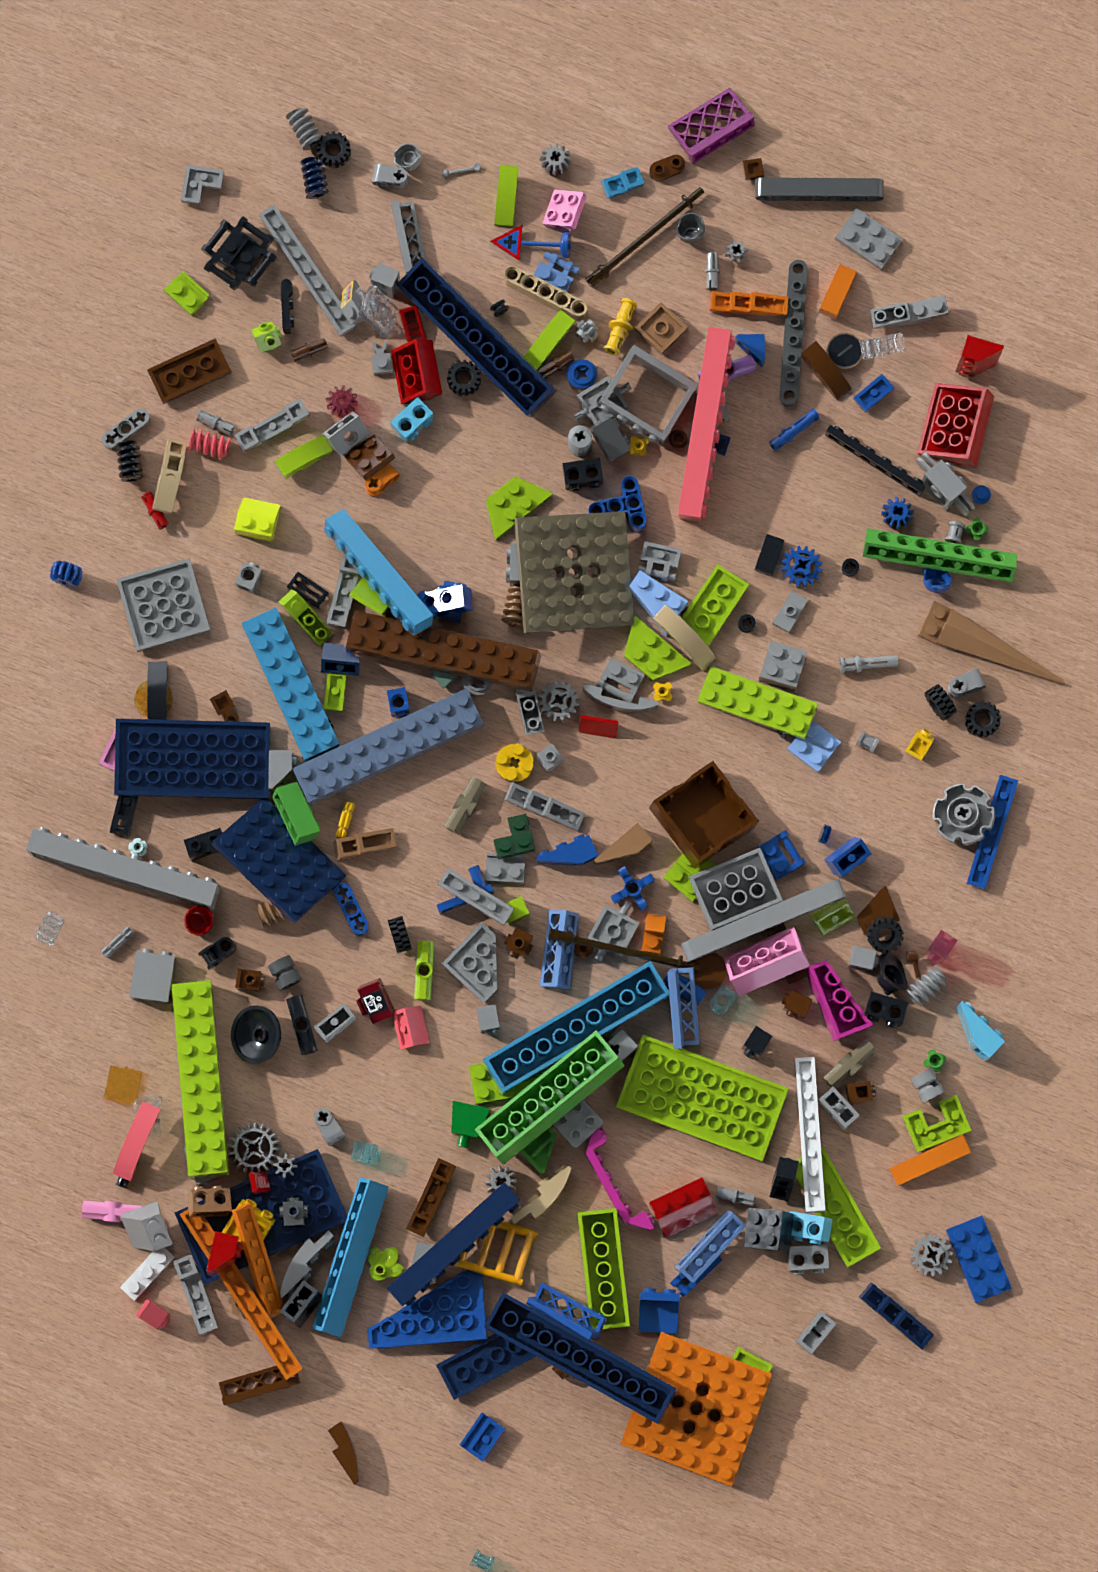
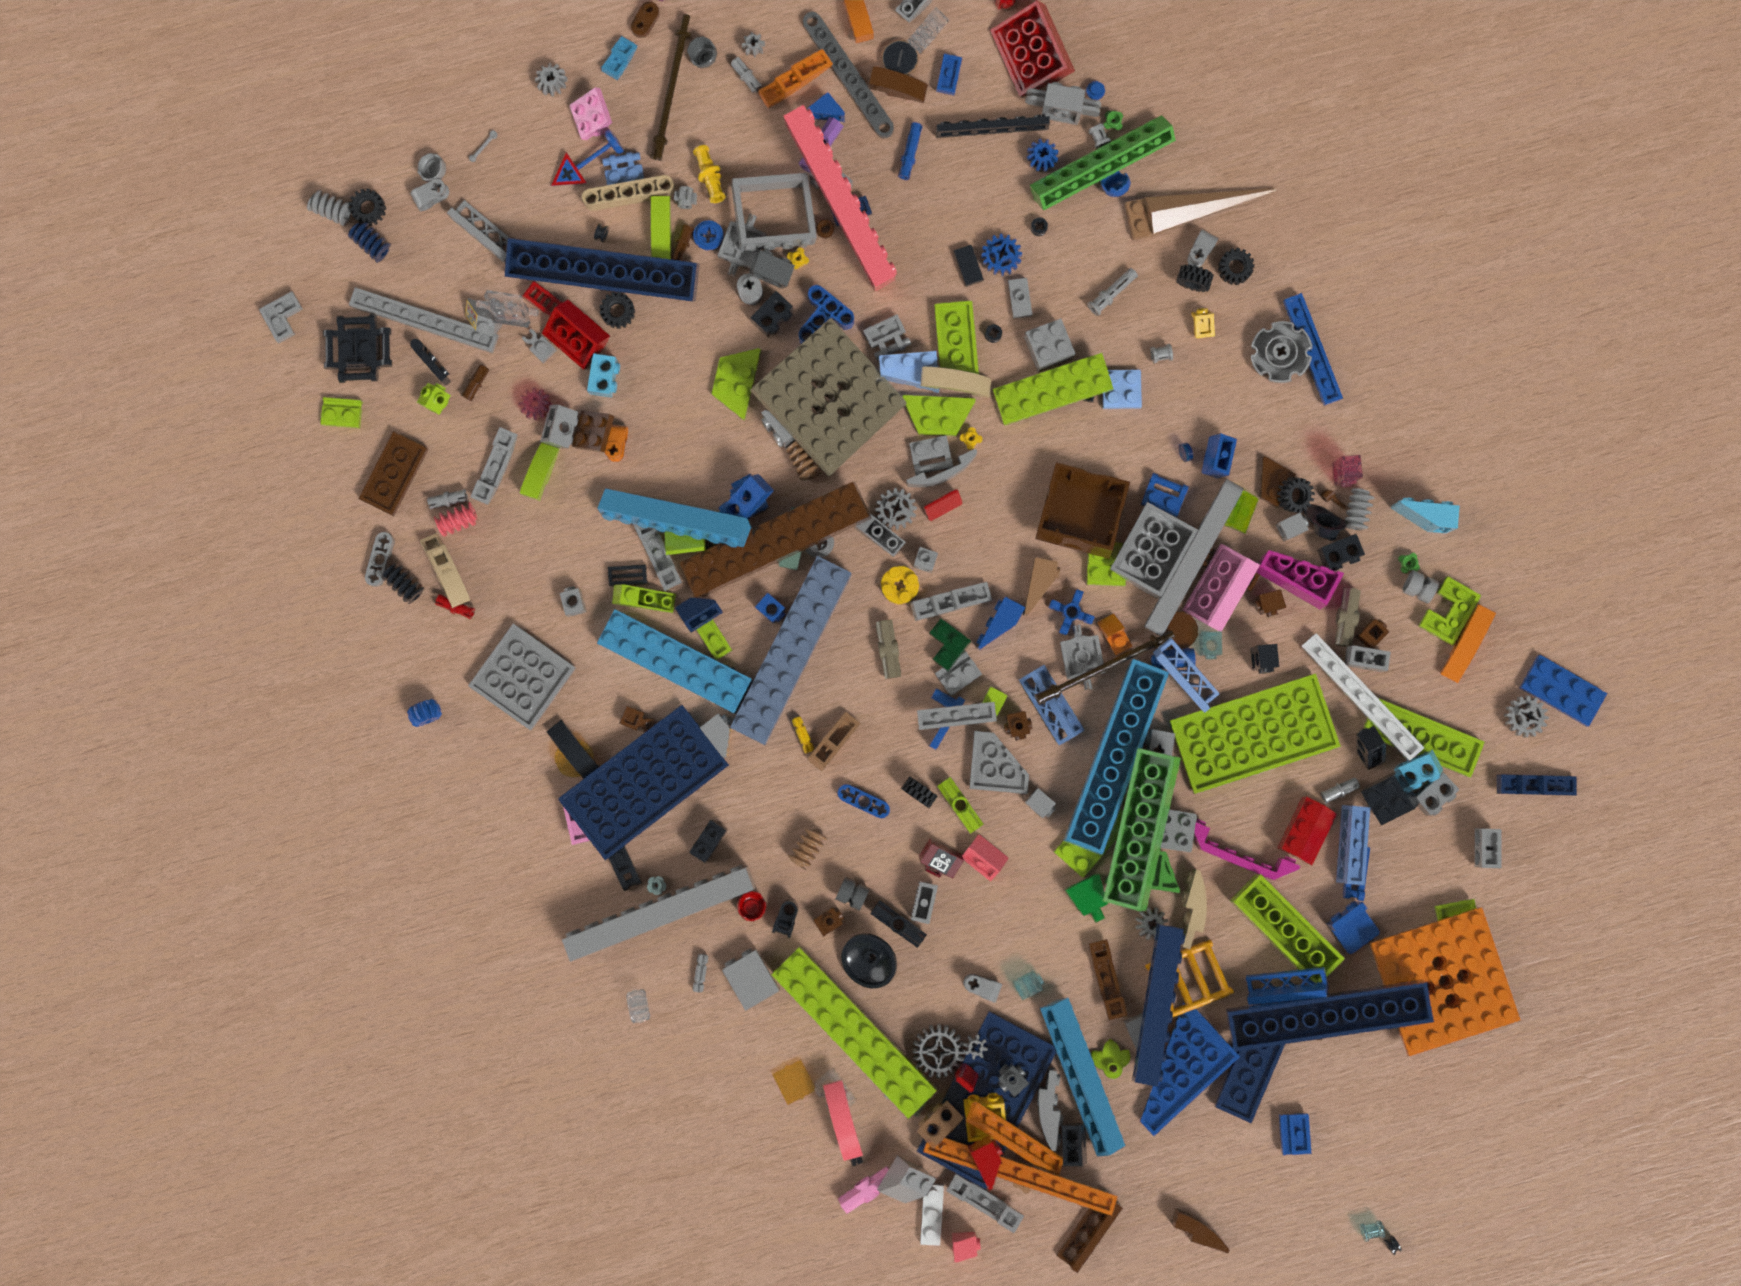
camera: 35 degrees left, 5 degrees up
dark blue plate [211,799,347,924] -> none
neon yellow slope [234,498,281,542] -> none
bright green brick [272,782,320,846] -> none
light grey brick [369,263,400,299] -> none
lime slope [494,165,519,227] -> none
reddish brown plate [574,944,593,959] -> none
medium nougat plate [635,302,688,355] -> none

